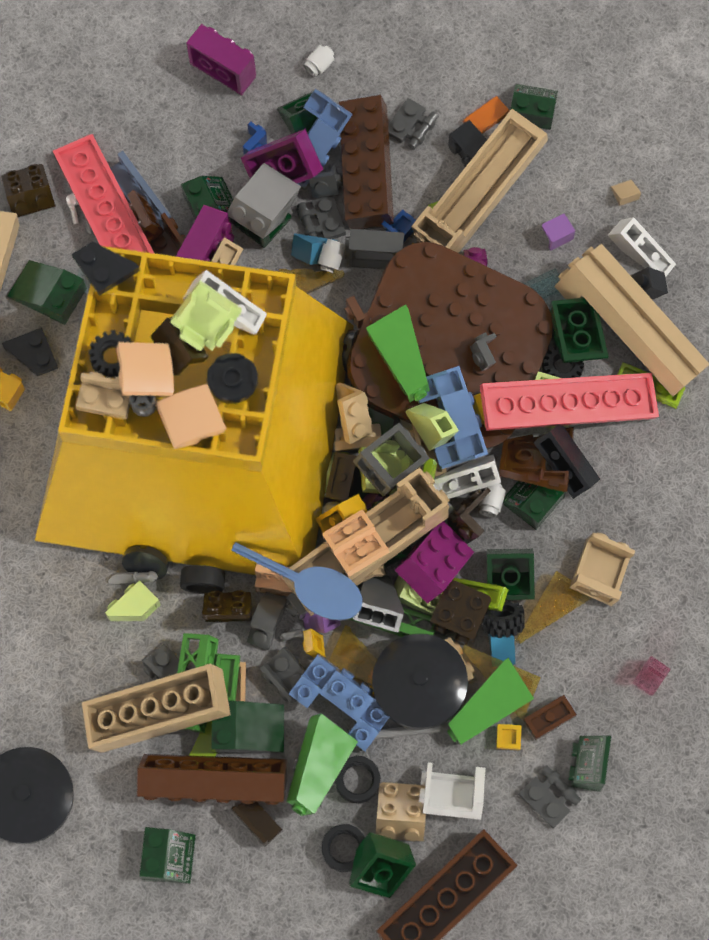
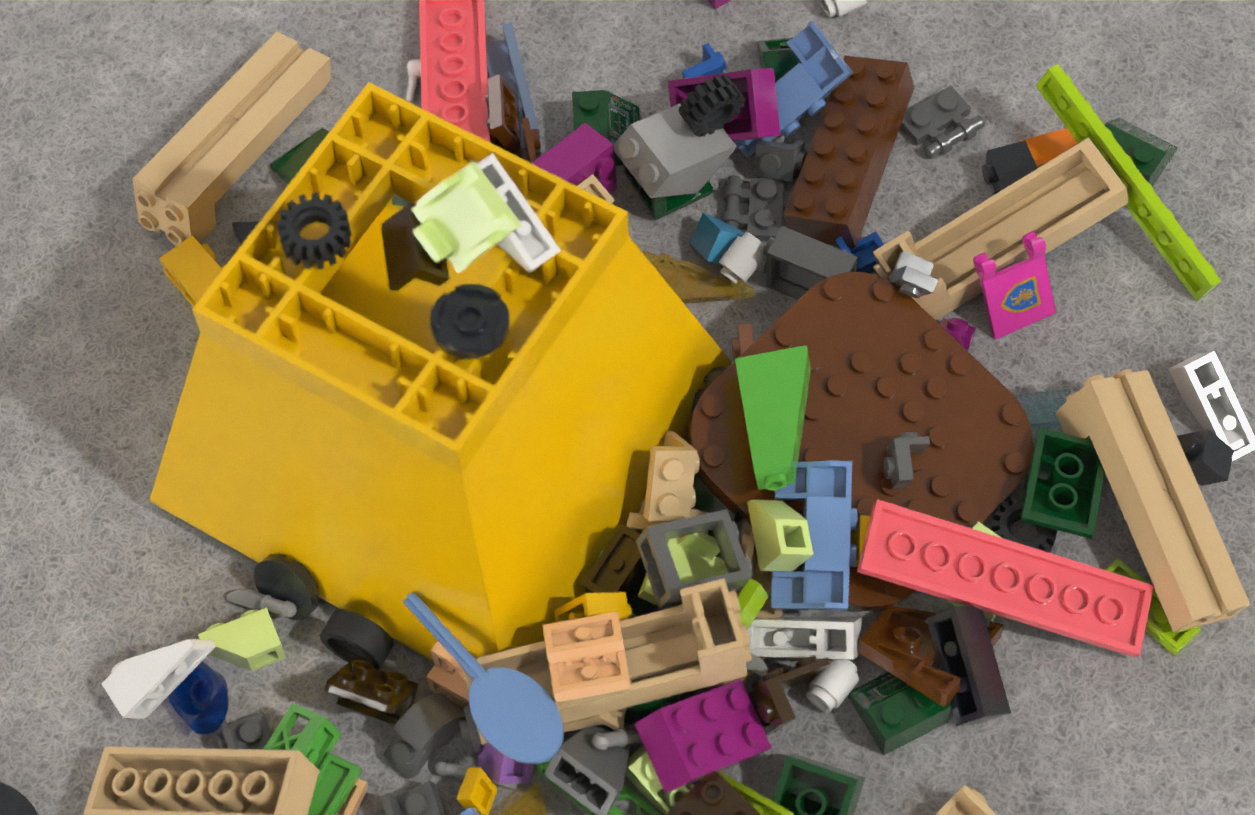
camera: 25 degrees right, 10 degrees down
dark brown bracket [2,164,56,217] -> none
black wing [72,241,140,296] -> none
tan bracket [76,372,131,420] -> none
light nougat slope [117,342,174,396] -> none
dark grey wheel [129,395,157,417] -> none
light nougat slope [156,384,226,449] -> none
medium lavender panel [542,214,575,251] -> none
tan slope [611,180,641,206] -> none
none -> white slope [102,639,216,719]
none -> clear blue piece [168,661,229,735]
none -> light grey piece [592,729,642,750]
none -> black tyre [678,75,745,137]
none -> bracket [889,251,938,298]
none -> dark pink flag [973,231,1056,340]
none -> lime plate [1035,64,1221,301]

